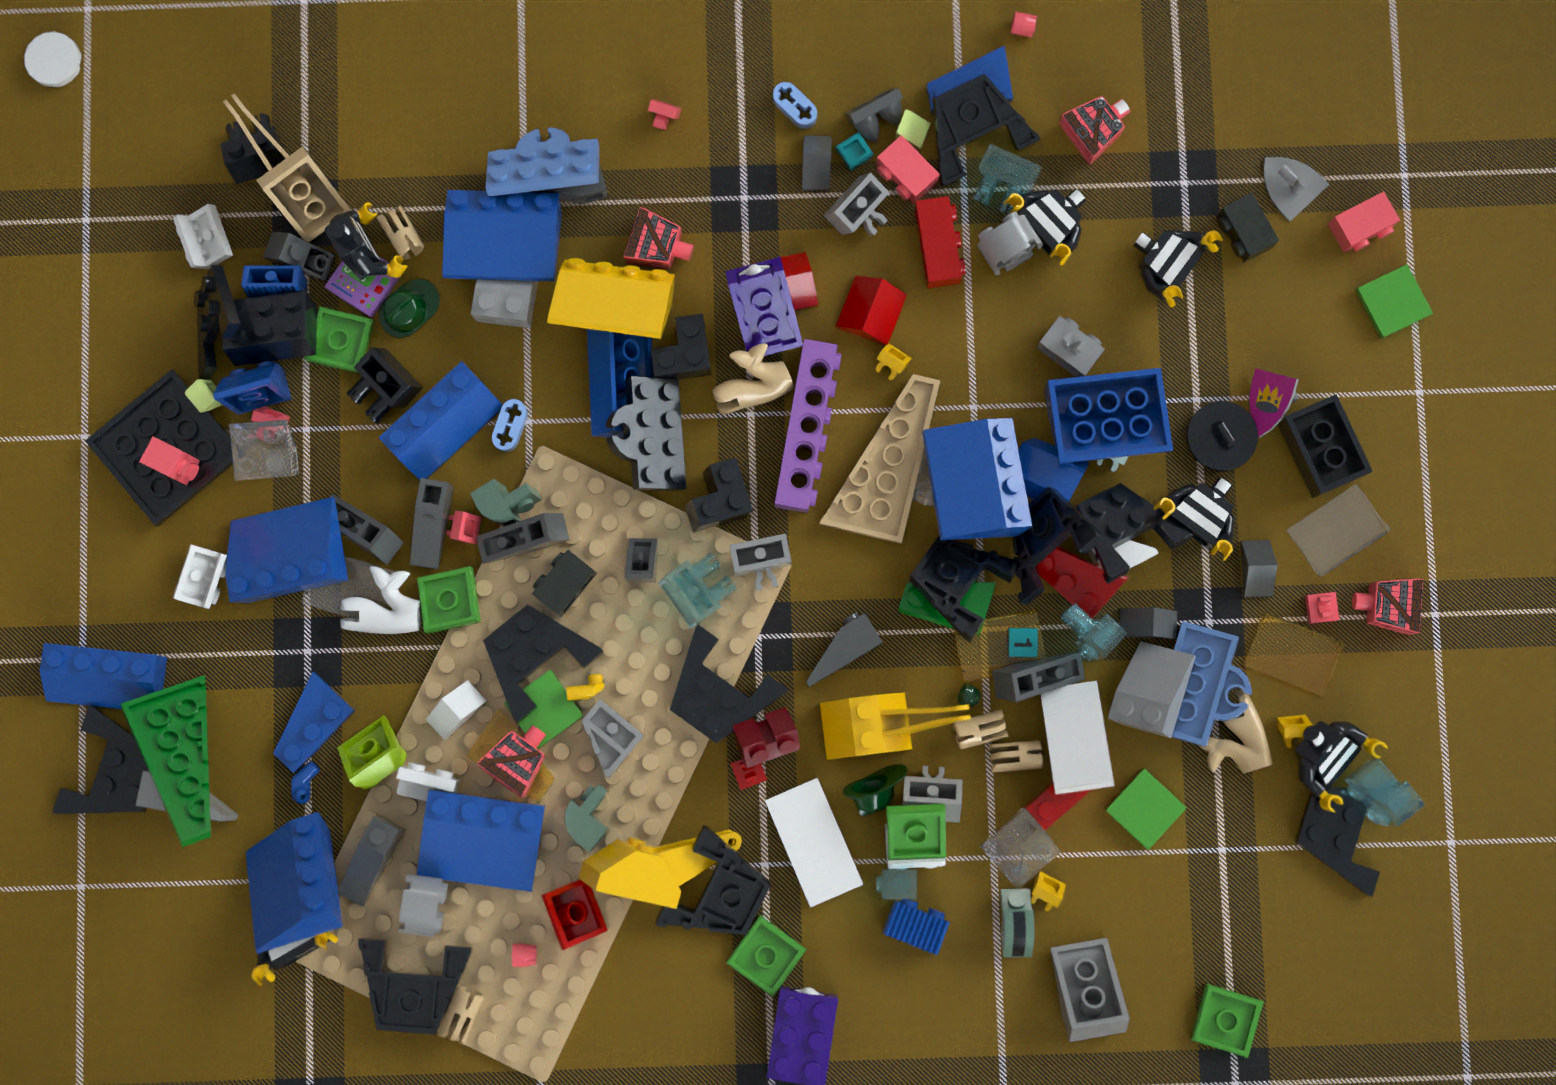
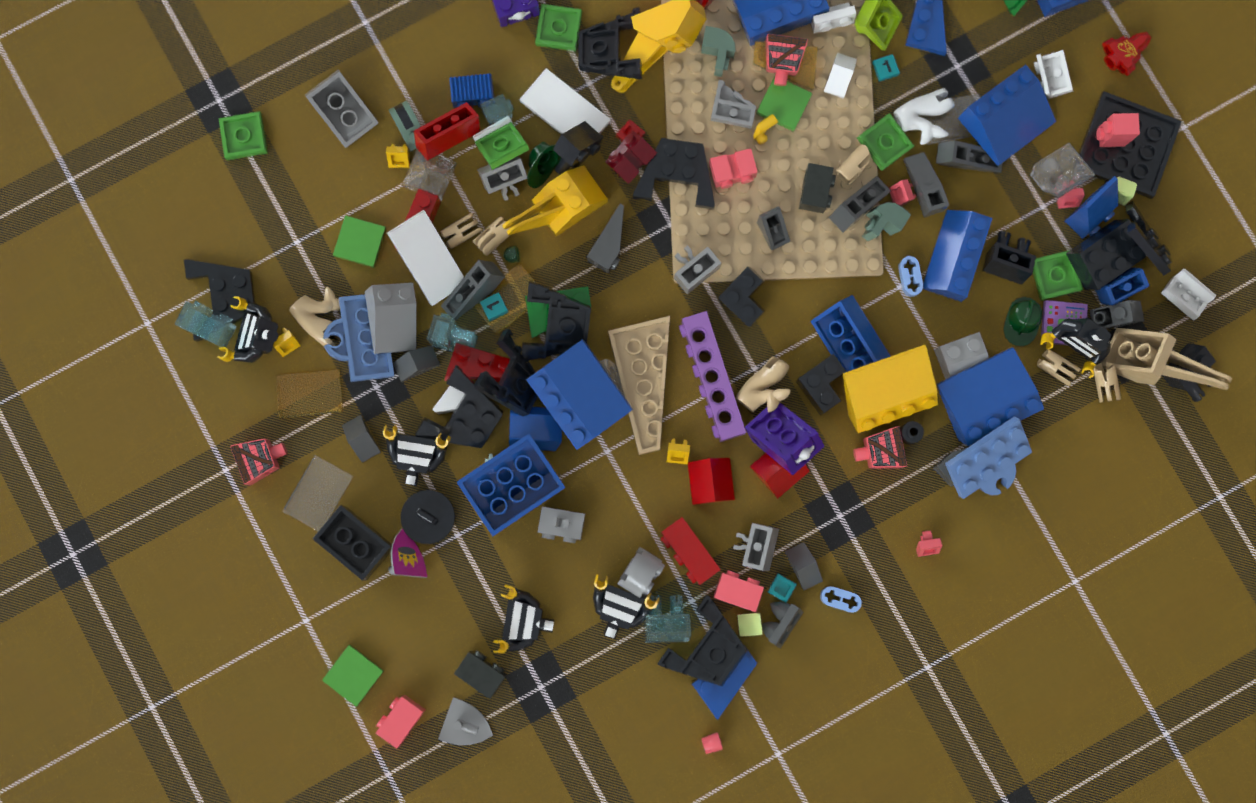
camera: 145 degrees right, 0 degrees up
black wing [483,604,603,724] -> none
plate [605,376,687,491] -> none
clear light blue brick [659,553,737,629] -> none
torso [1059,96,1130,165] -> none
coral tile [1305,592,1339,624] -> none
none -> red brick [414,102,480,161]
none -> black brick [553,121,604,175]
none -> coral brick [709,148,758,189]
none -> tan arm [836,145,873,185]
none -> teal tile [872,54,900,82]
none -> black brick [900,421,924,445]
none -> tan arm [1093,362,1121,403]
none -> red rock [1102,32,1152,76]

